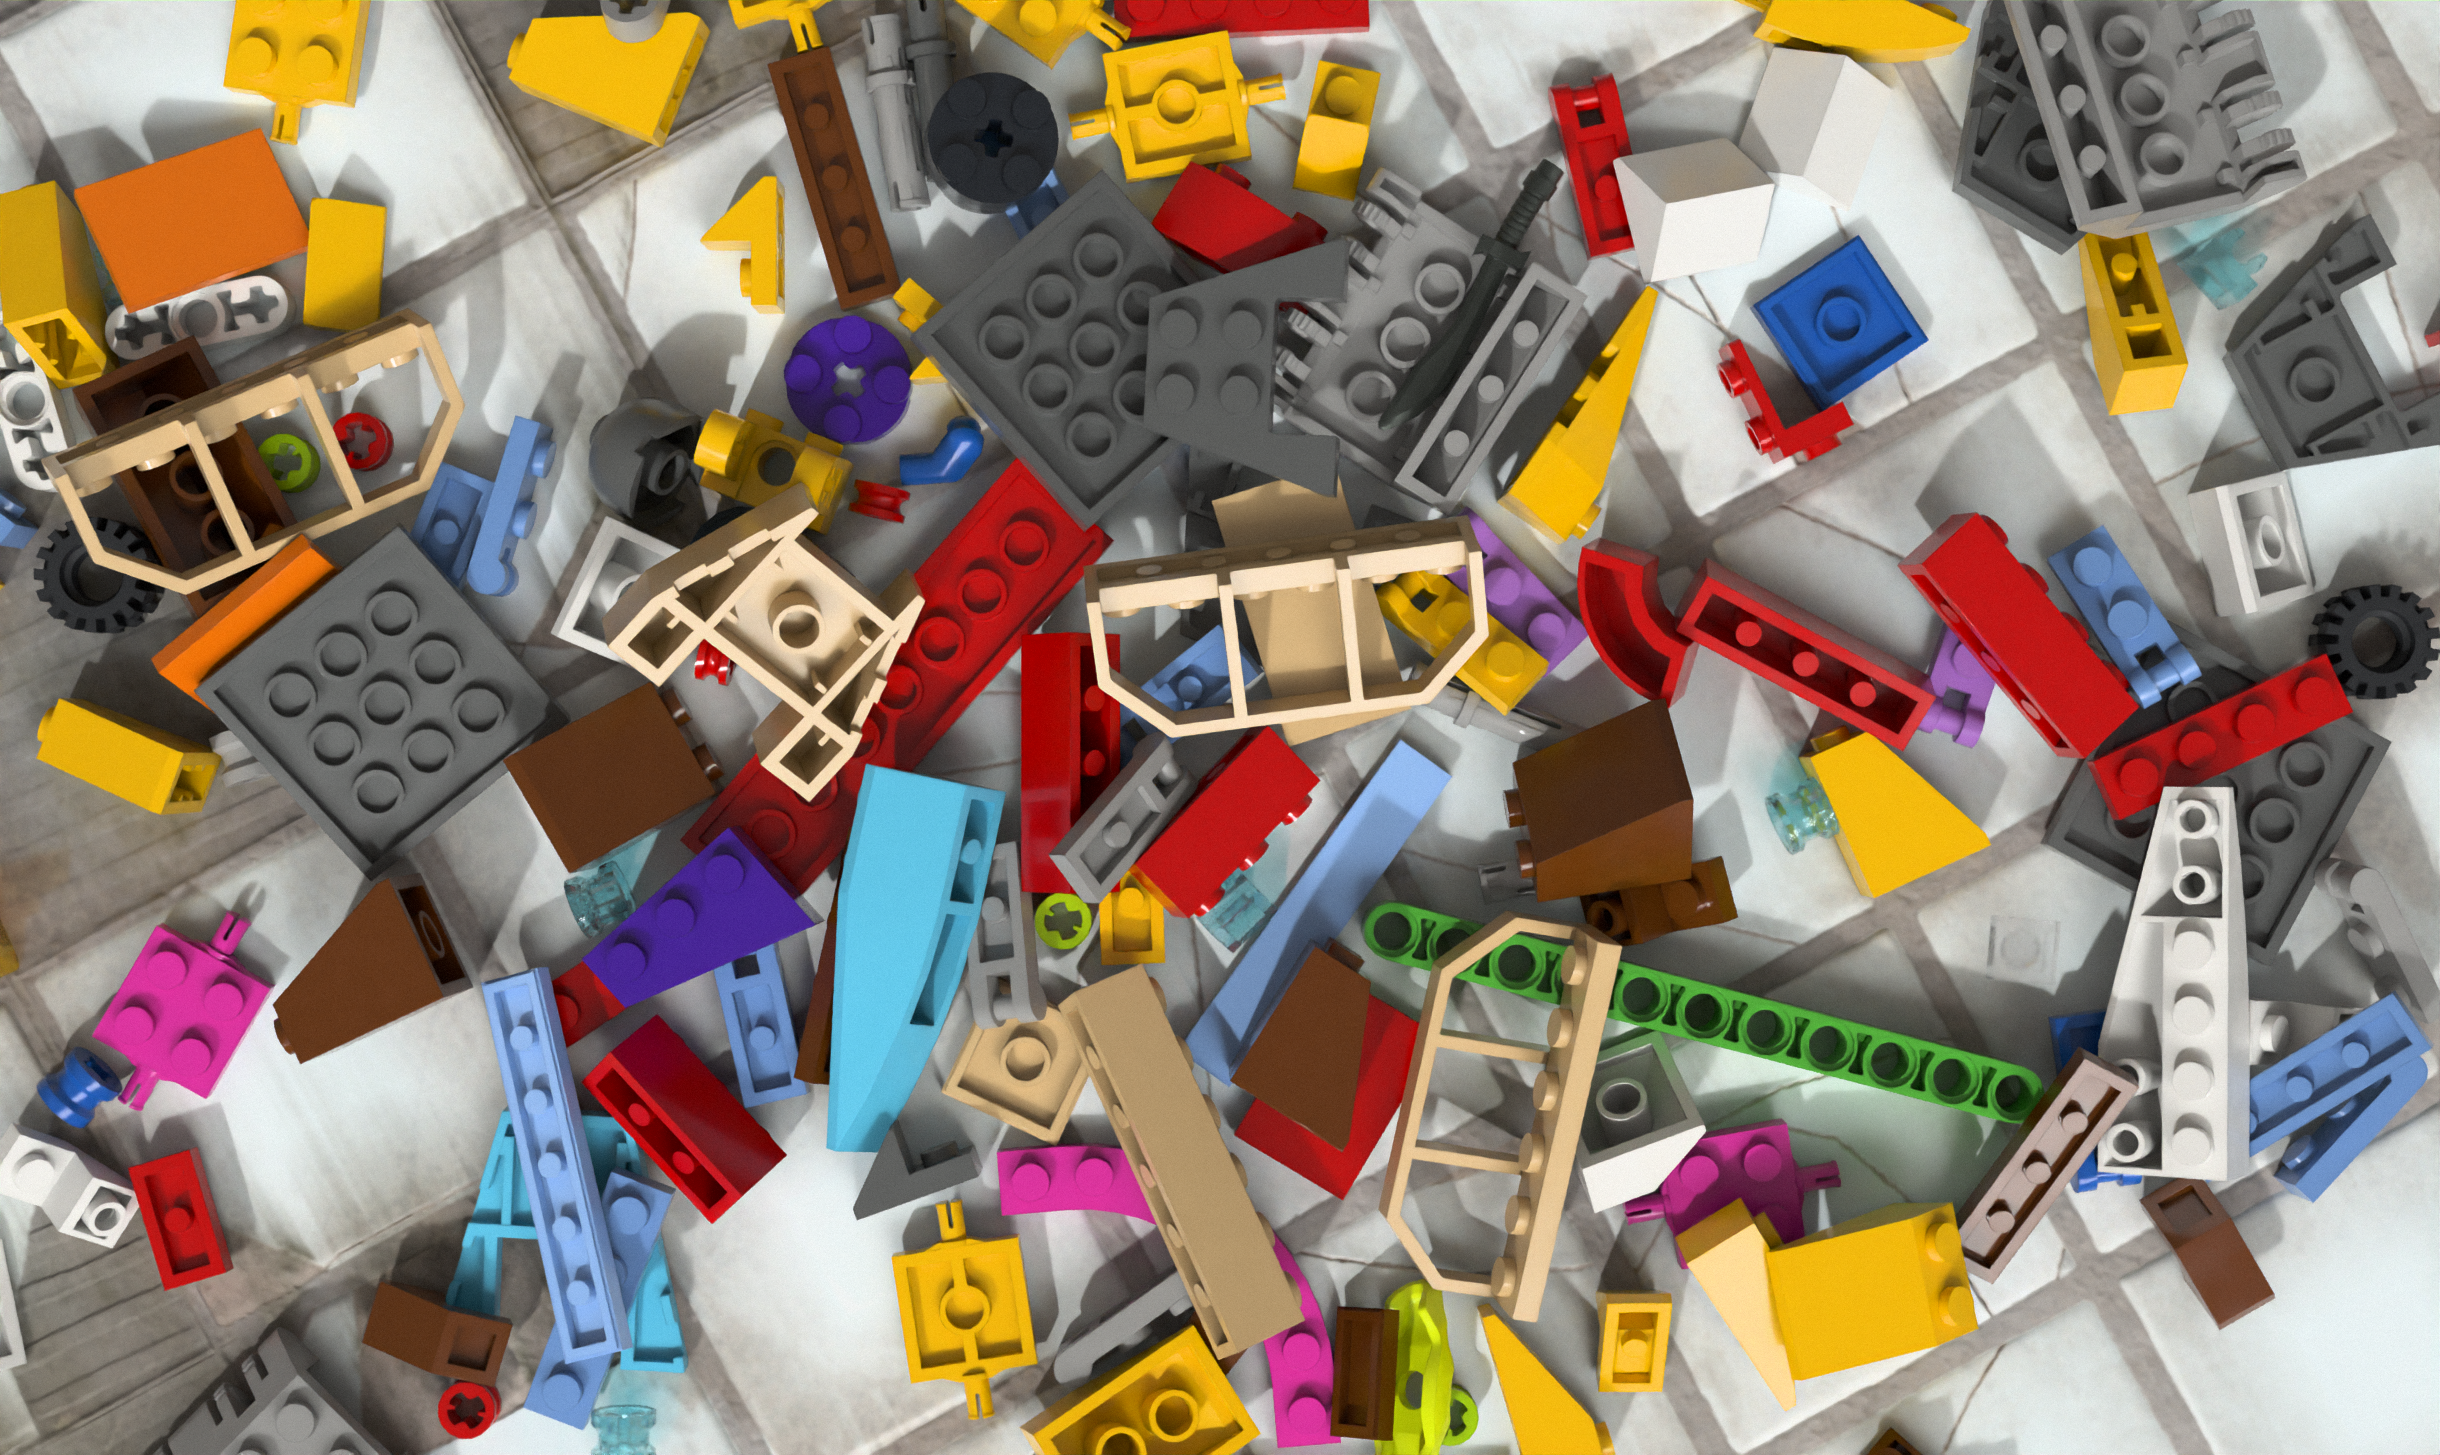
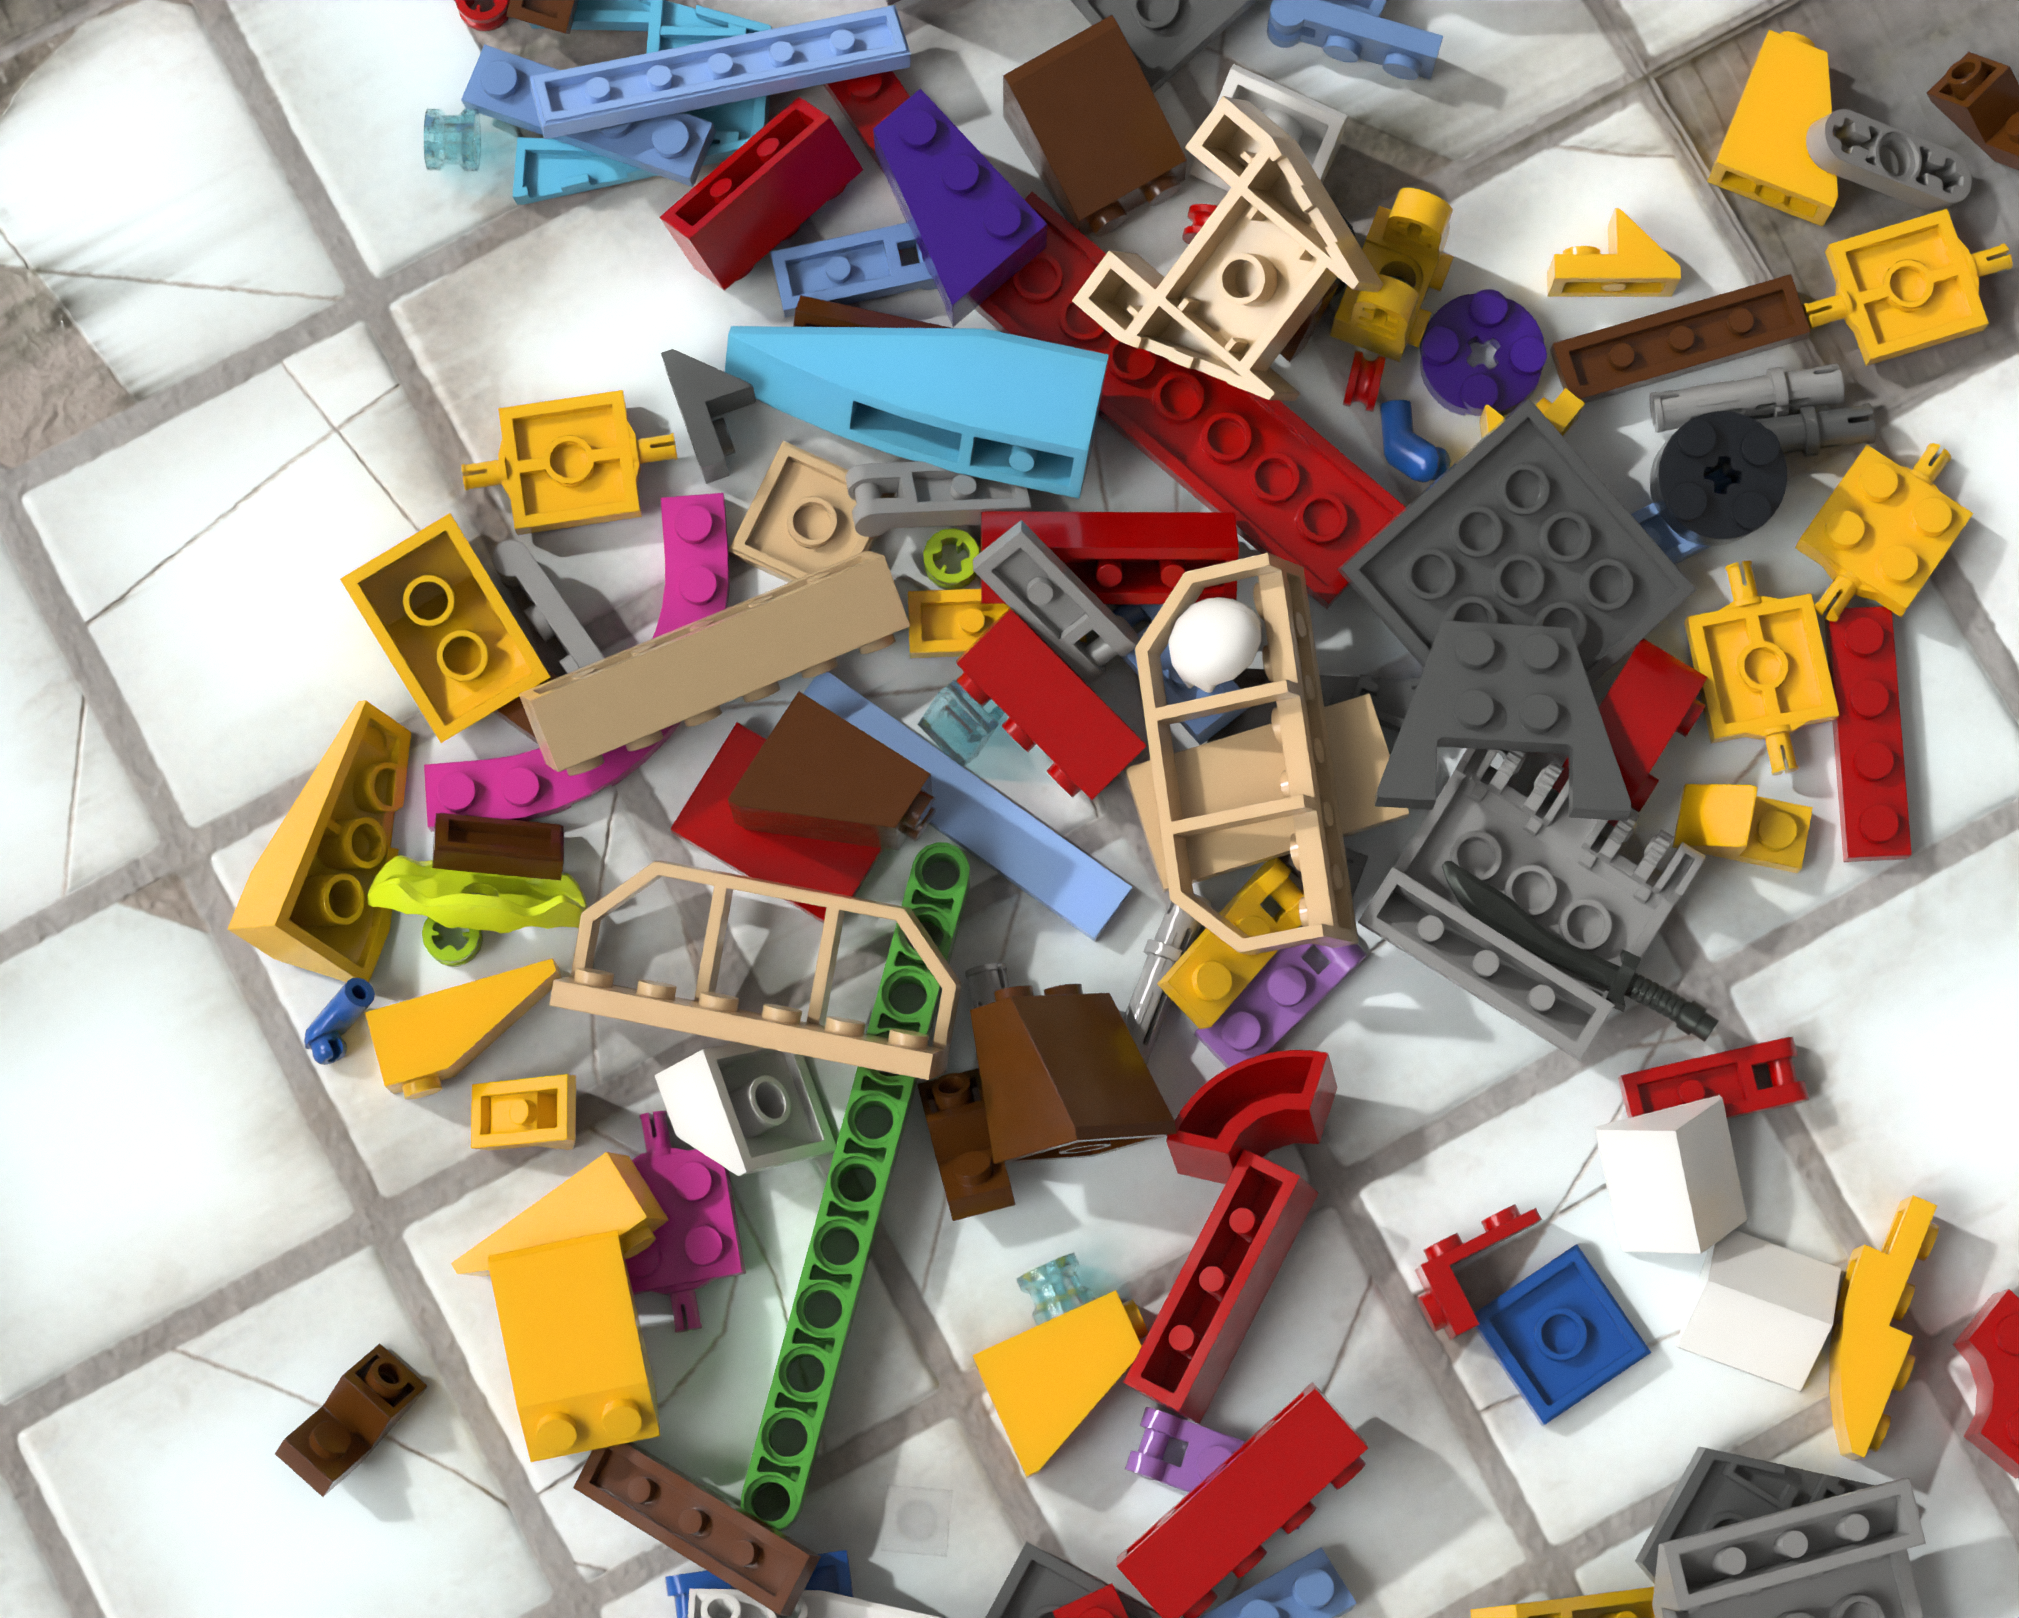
camera: 90 degrees right, 10 degrees down
clear light blue wheel [564,860,637,939] -> none
dark grey cylinder [588,397,705,530] -> none
yellow wedge [1497,285,1658,545] -> none
none -> white hair [1168,597,1263,693]

